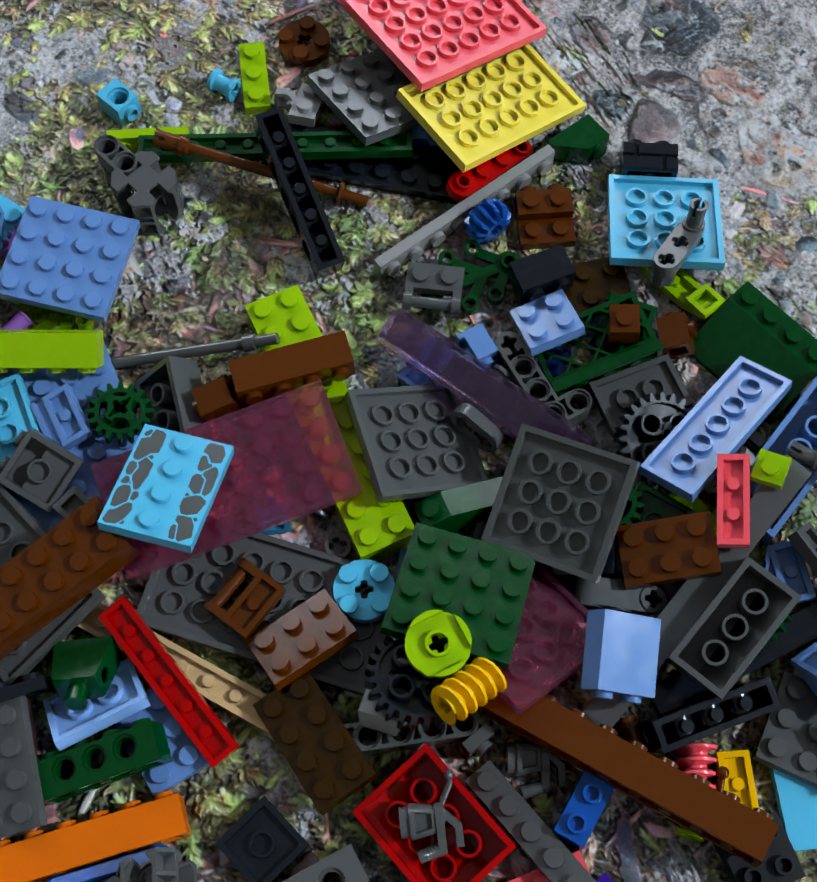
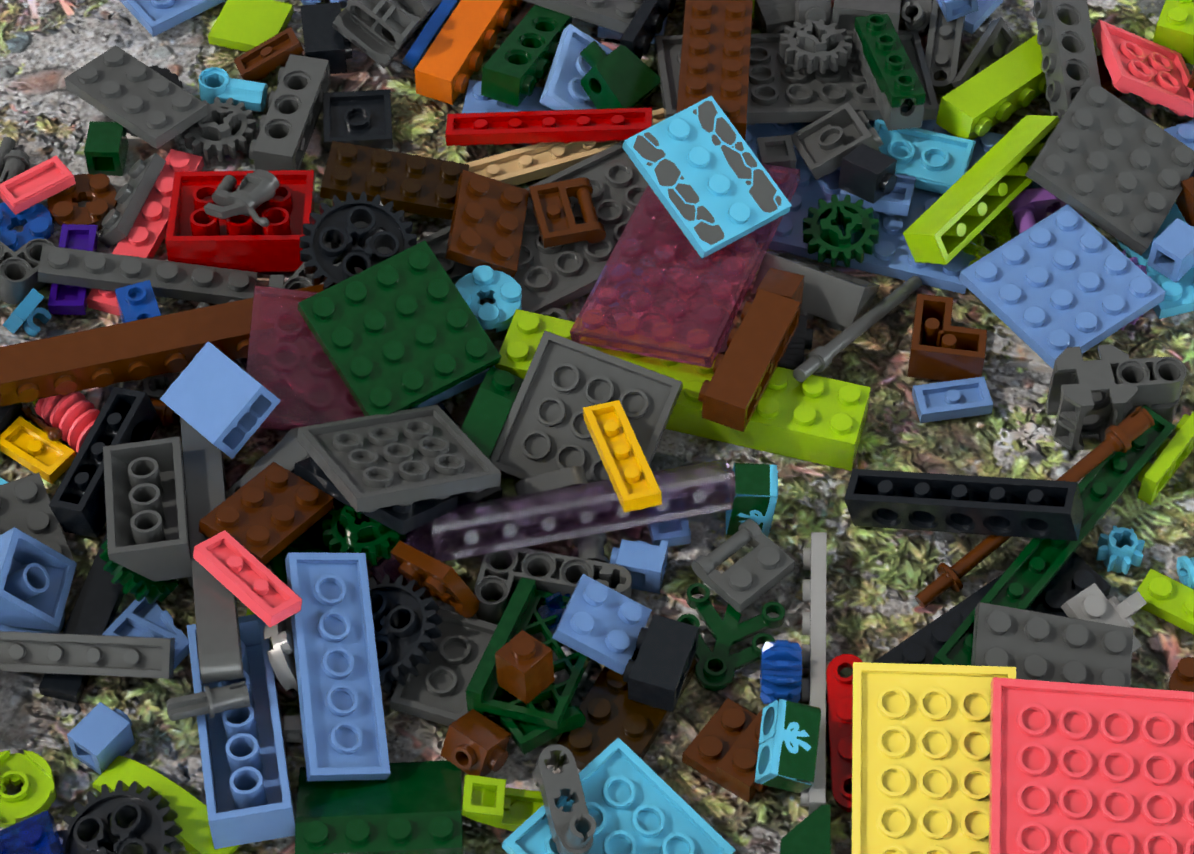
camera: 130 degrees right, 15 degrees down
lime plate [405,609,472,679] -> none
yellow piece [431,657,507,726] -> none
lime plate [750,448,792,490] -> none
none -> reddish brown plate [390,541,479,618]
none -> yellow plate [583,400,662,513]
none -> dark green piece [726,463,778,537]
none -> piece [755,699,821,793]
none -> black brick [838,144,897,204]
none -> reddish brown brick [907,293,987,381]
none -> medium blue plate [912,376,993,423]
none -> medium azure gear [1096,526,1145,575]

